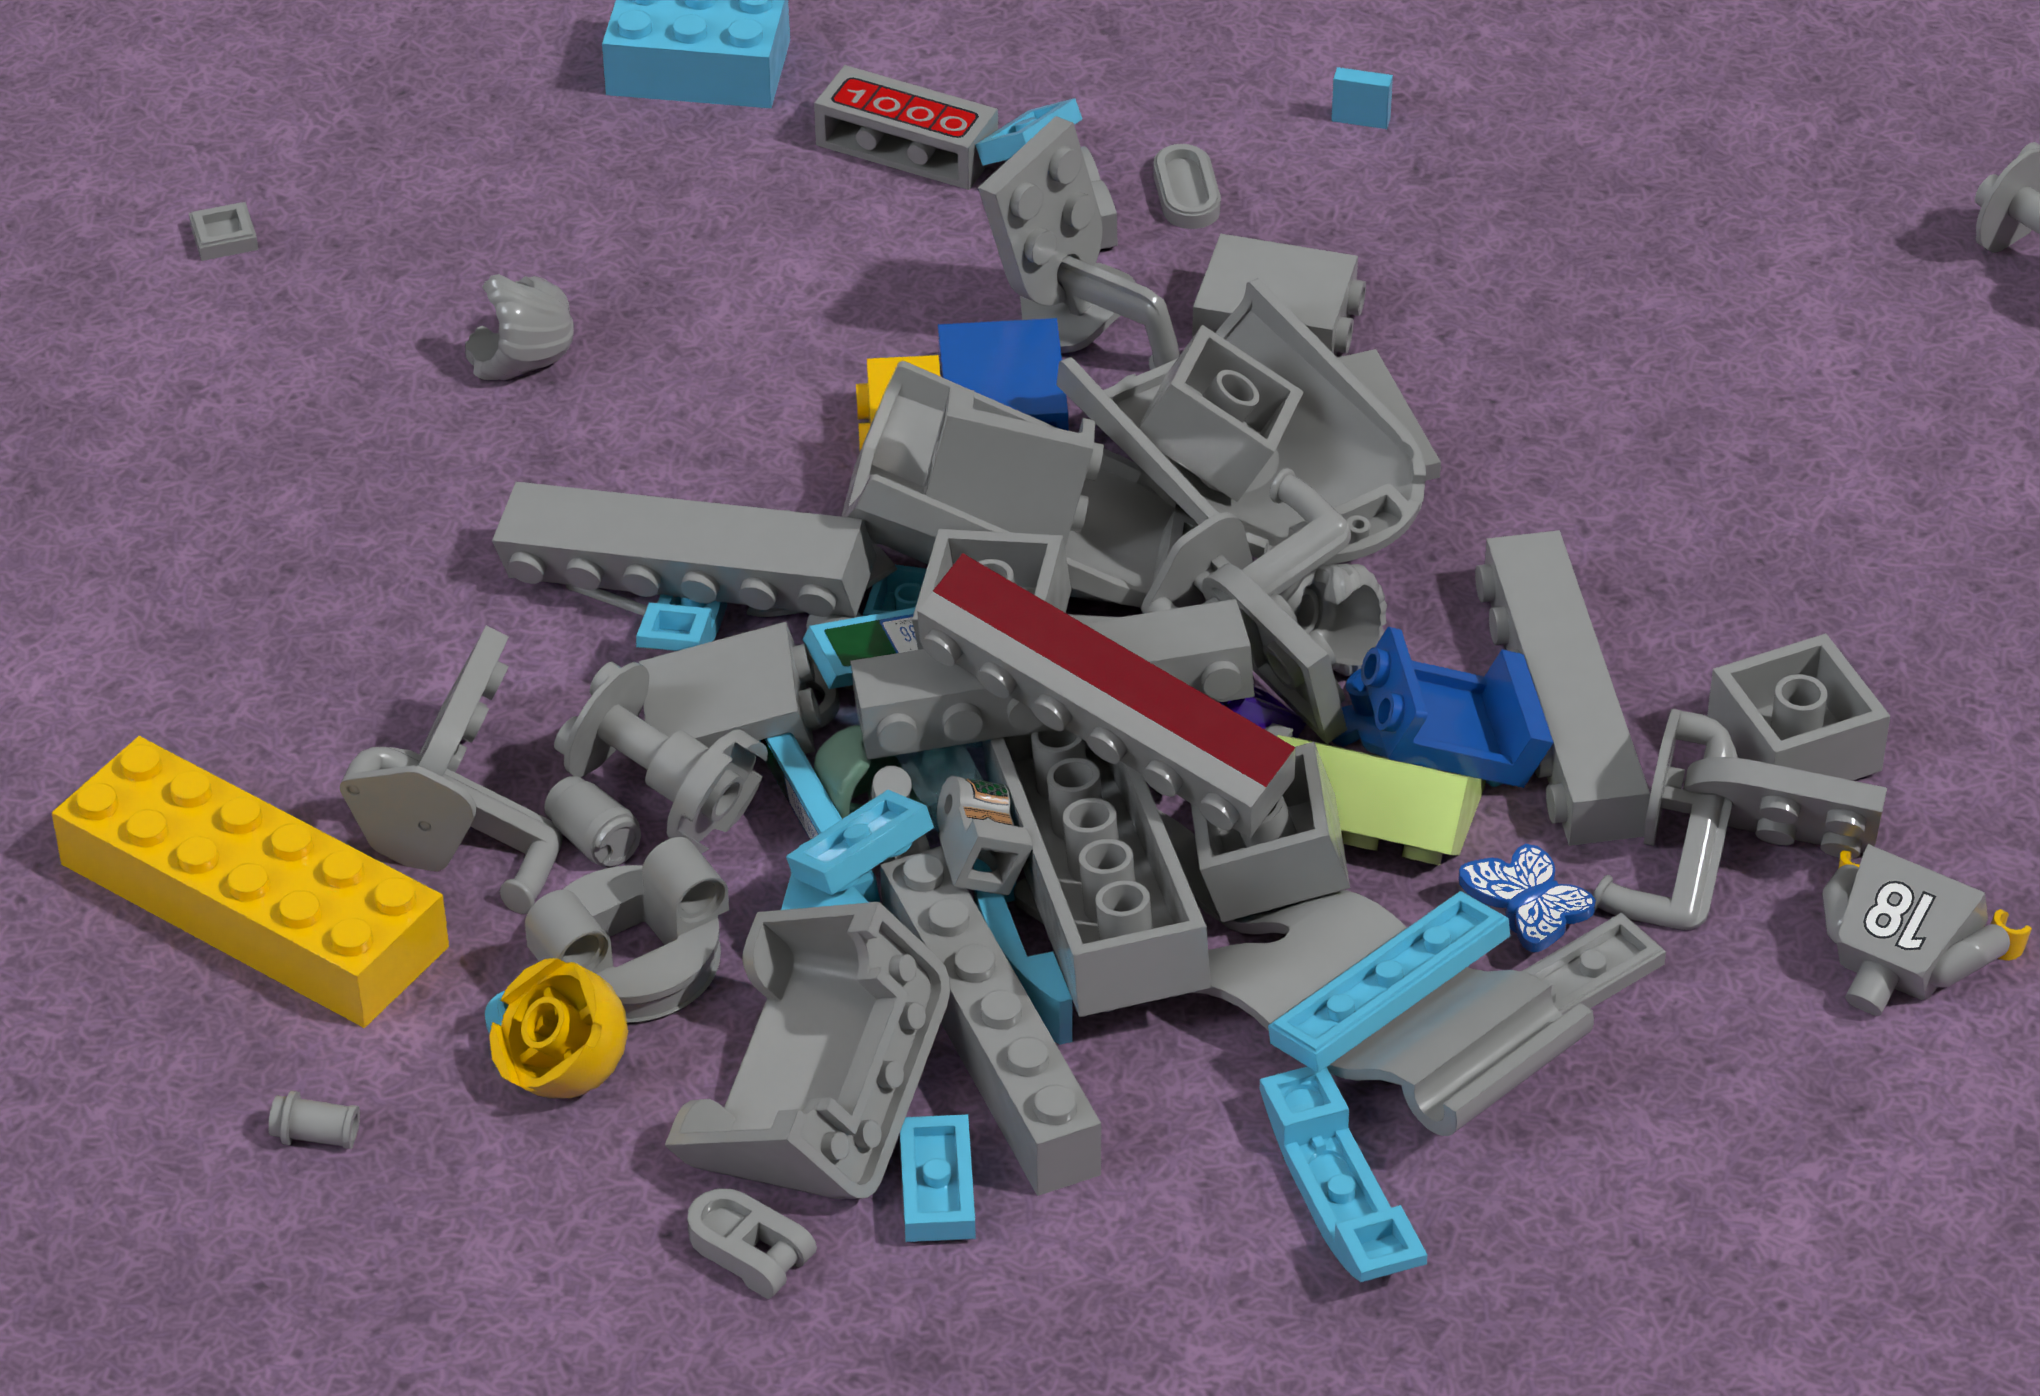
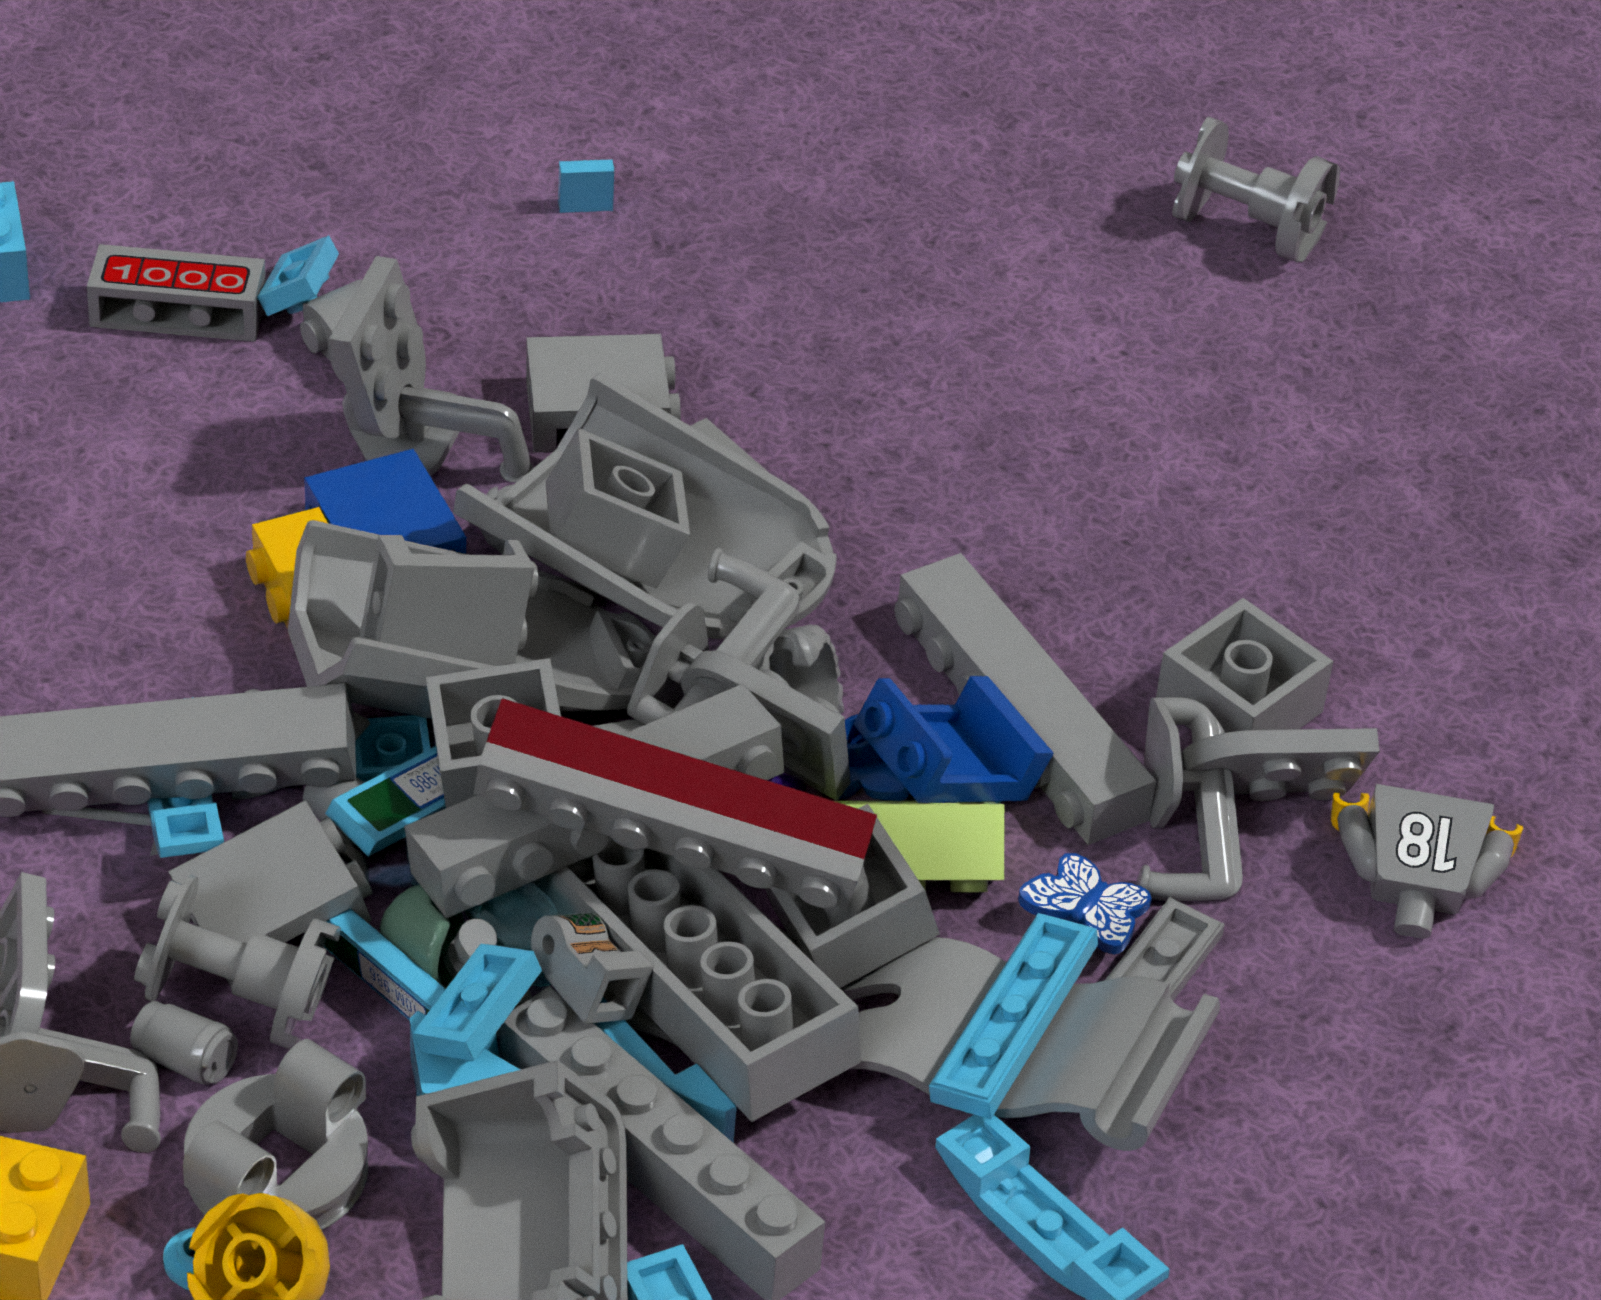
camera: 25 degrees left, 0 degrees up
light grey tile [1153,144,1221,229] -> none

